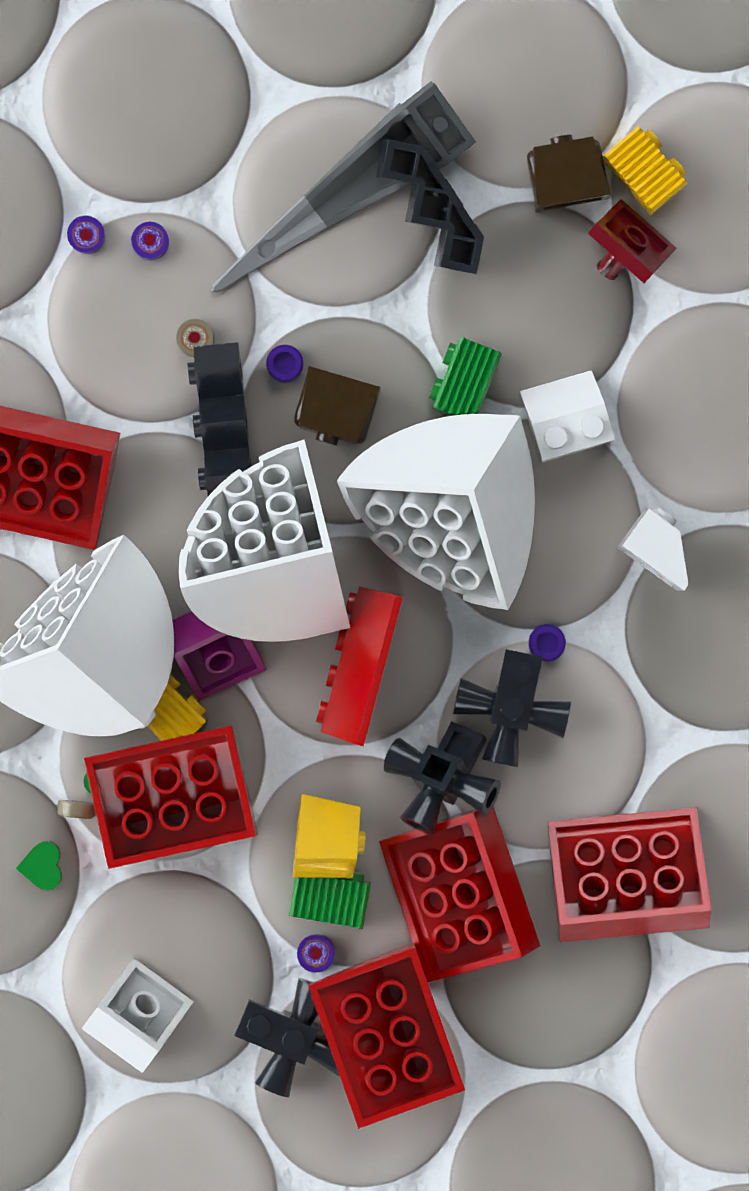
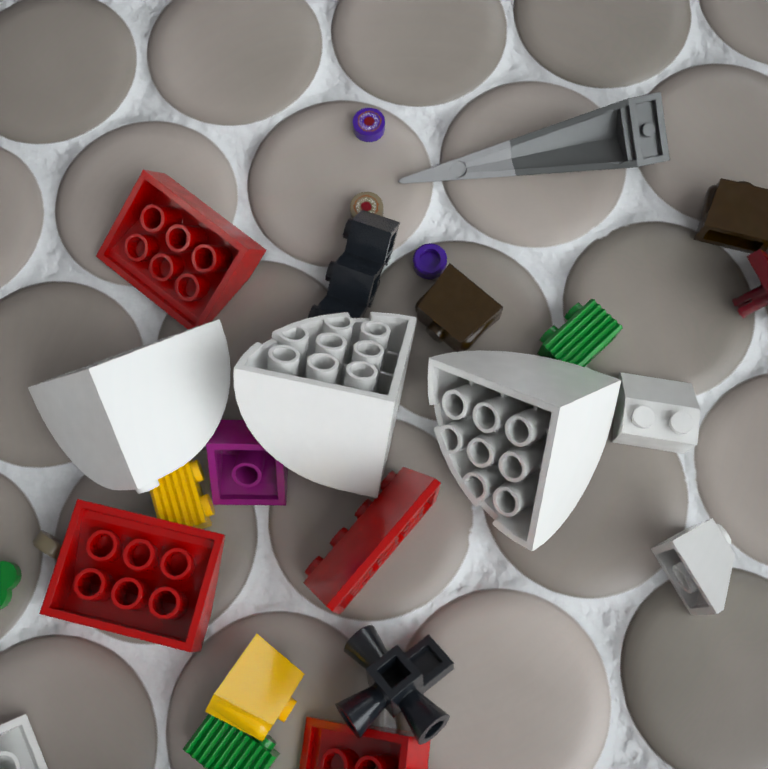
camera: 30 degrees right, 15 degrees down
dark purple tile [67,215,105,254] -> none
black brick [376,139,484,274] -> none
black brick [453,649,571,767] -> none
dark purple tile [528,624,566,662] -> none

